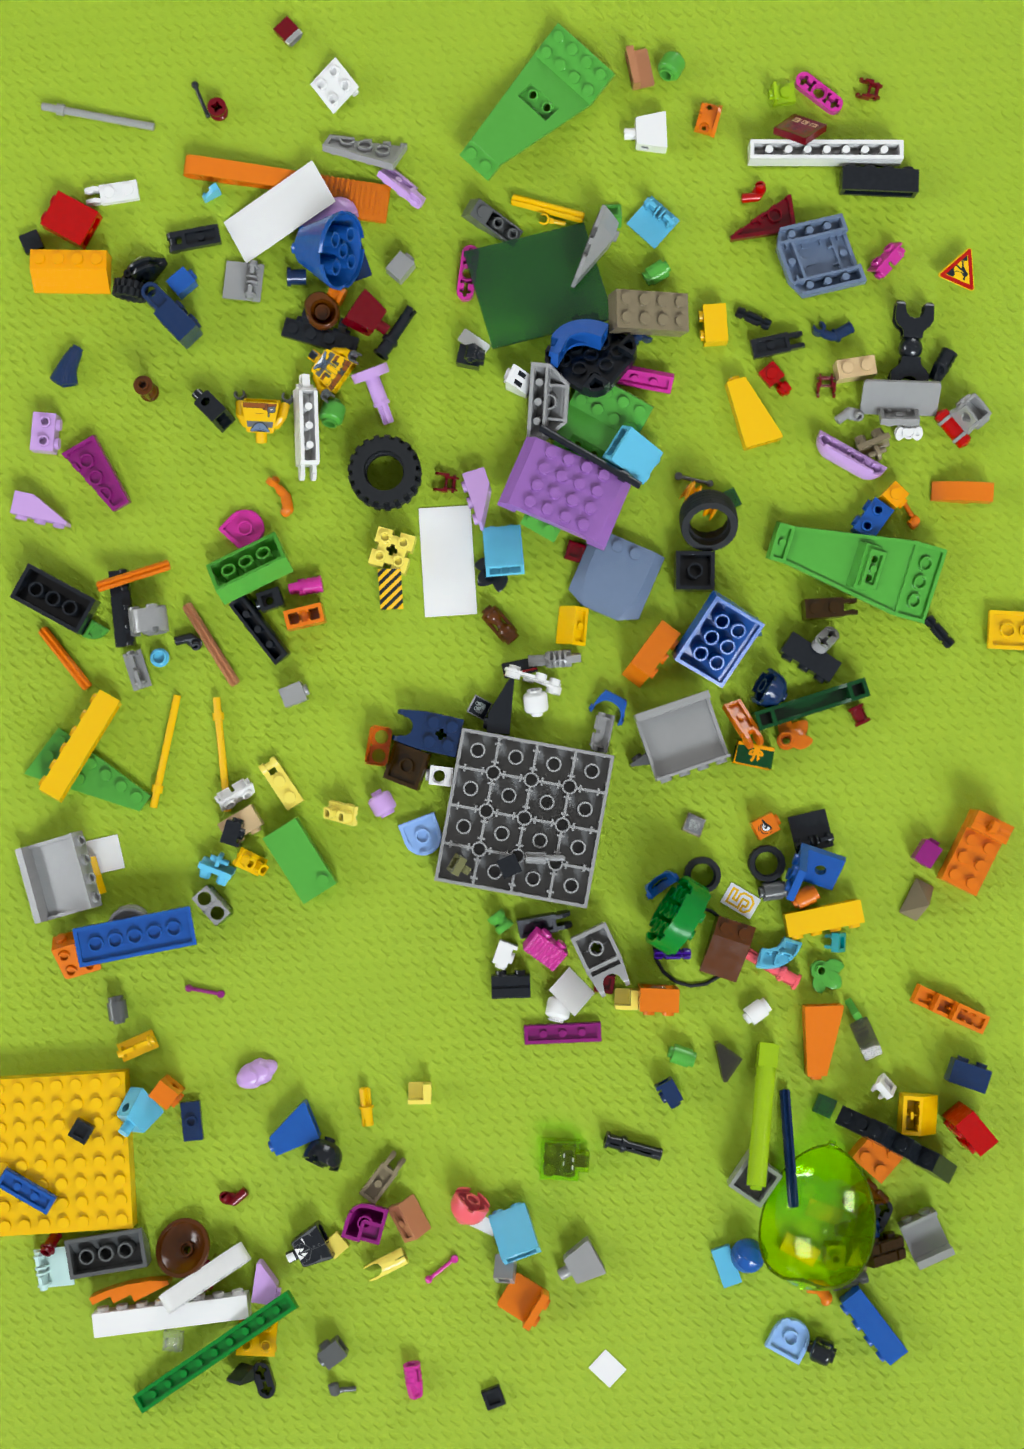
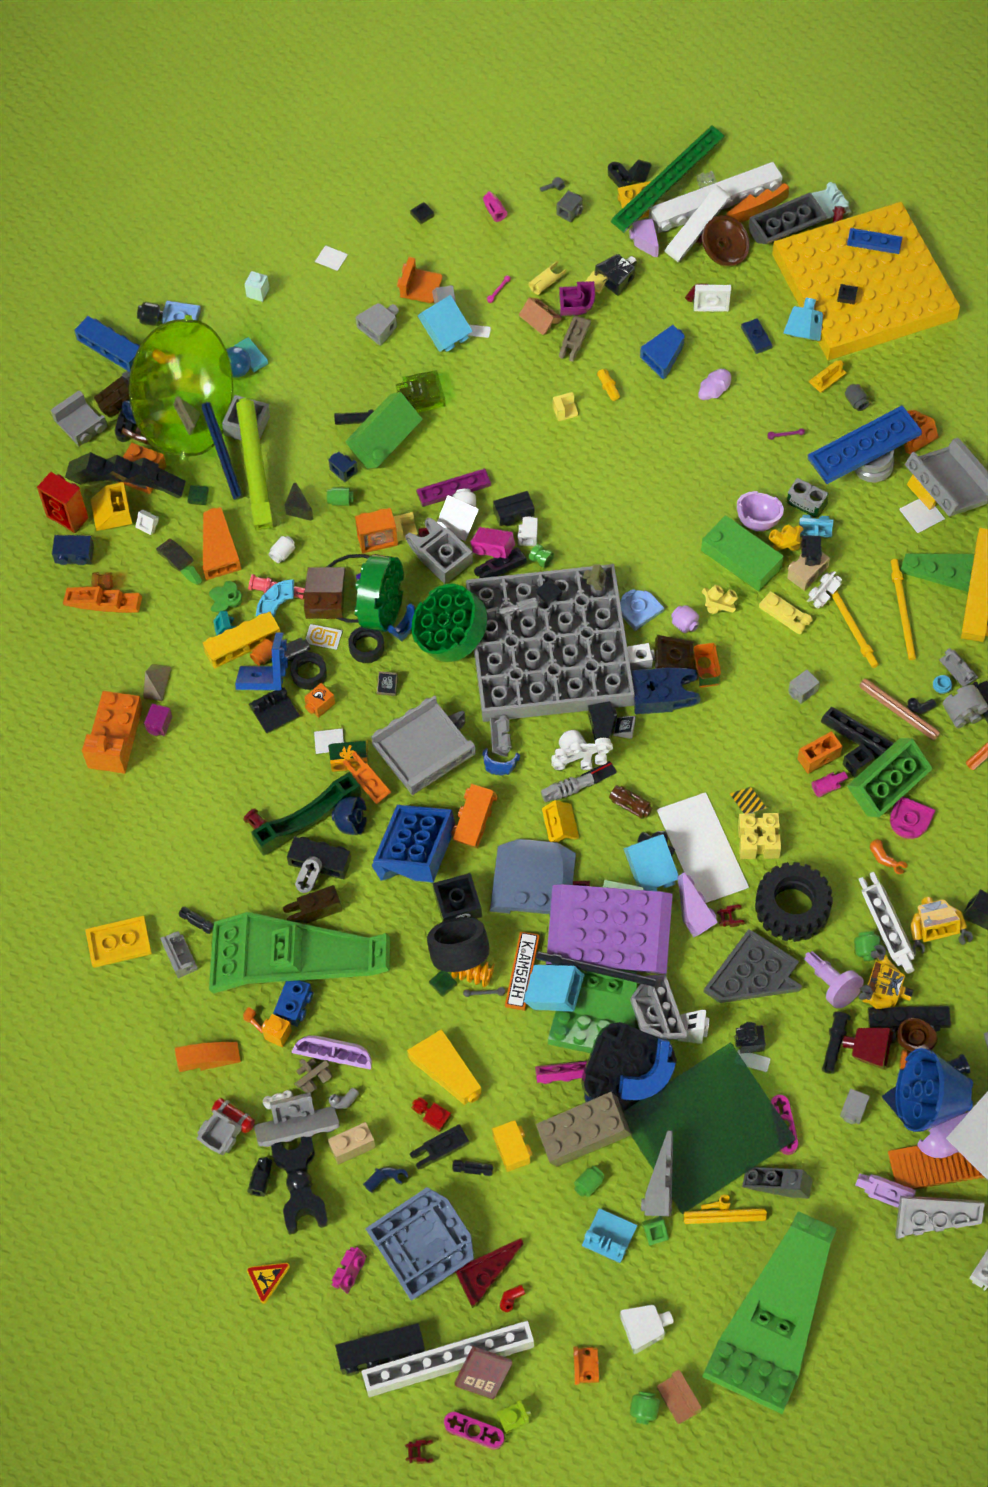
camera: 165 degrees right, 25 degrees down
orange brick [148,1074,185,1110] -> none
black cylinder [302,1136,342,1172] -> none
coral cylinder [450,1187,490,1225] -> none
orange plate [777,720,813,750] -> none
dark red piece [816,373,836,398] -> none
none -> clear orange wheel [91,572,113,590]
none -> light grey hinge [160,932,198,978]
none -> dark tan slope [174,396,200,435]
none -> light aqua brick [245,271,270,302]
none -> white sticker [314,728,344,754]
none -> bright green brick [345,392,423,469]
none -> green brick [411,583,487,662]
none -> tile [505,932,540,1011]
none -> white tile [694,285,731,312]
none -> dark grey wing [703,929,802,1003]
none -> lavender cylinder [737,491,784,531]

